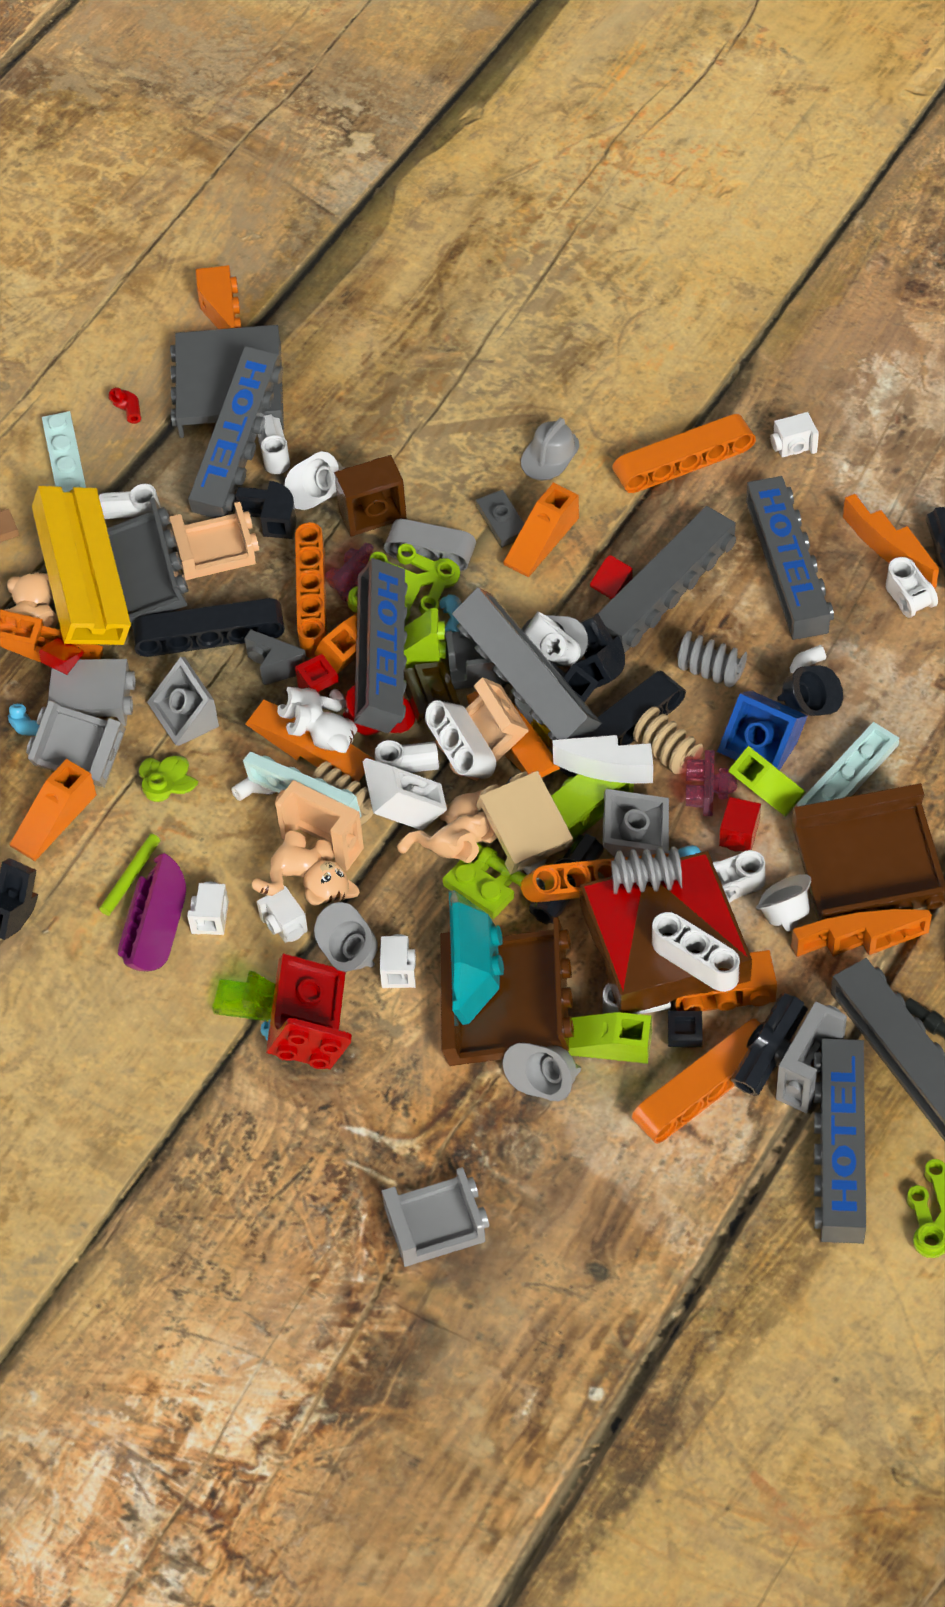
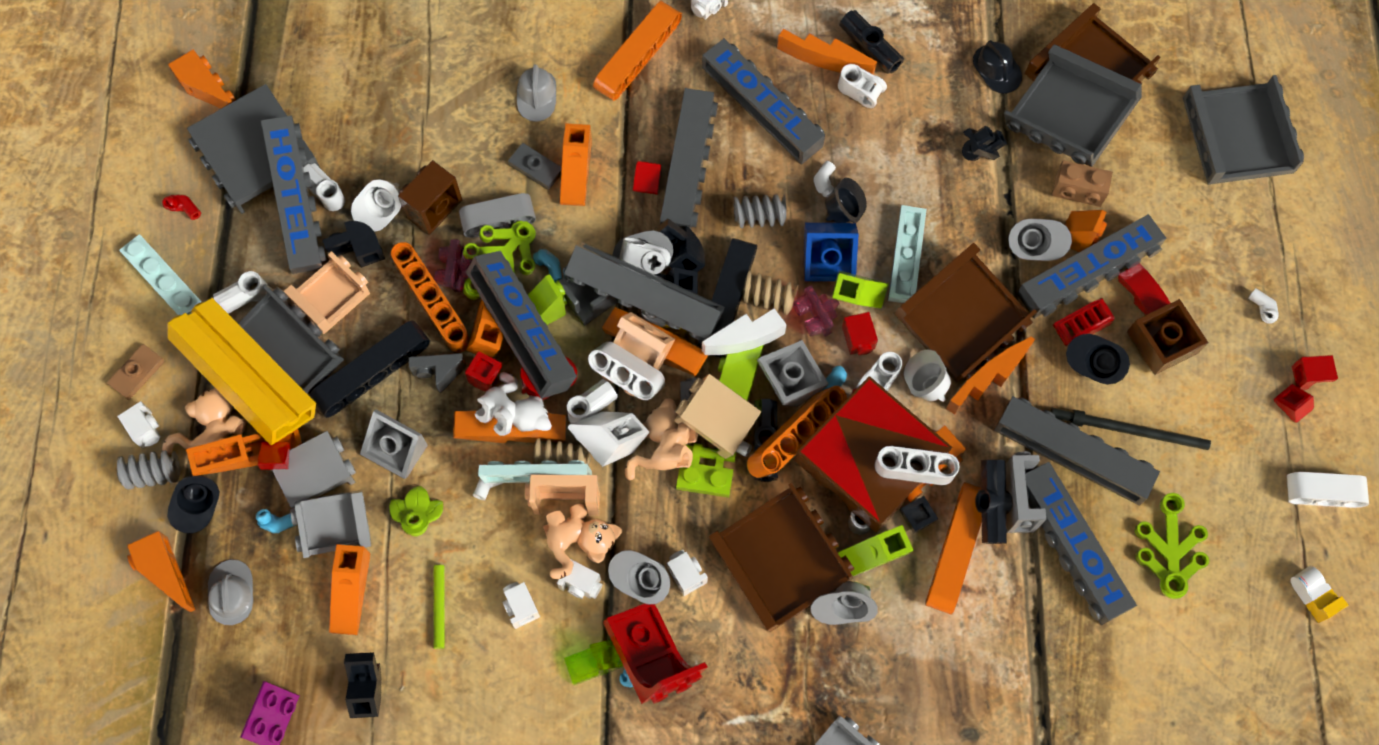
camera: 35 degrees left, 15 degrees up
magenta brick [118,853,186,972] -> none
dark brown plate [404,661,461,722] -> none
teal wedge [448,890,504,1025] -> none
light grey piece [611,847,682,894] -> none

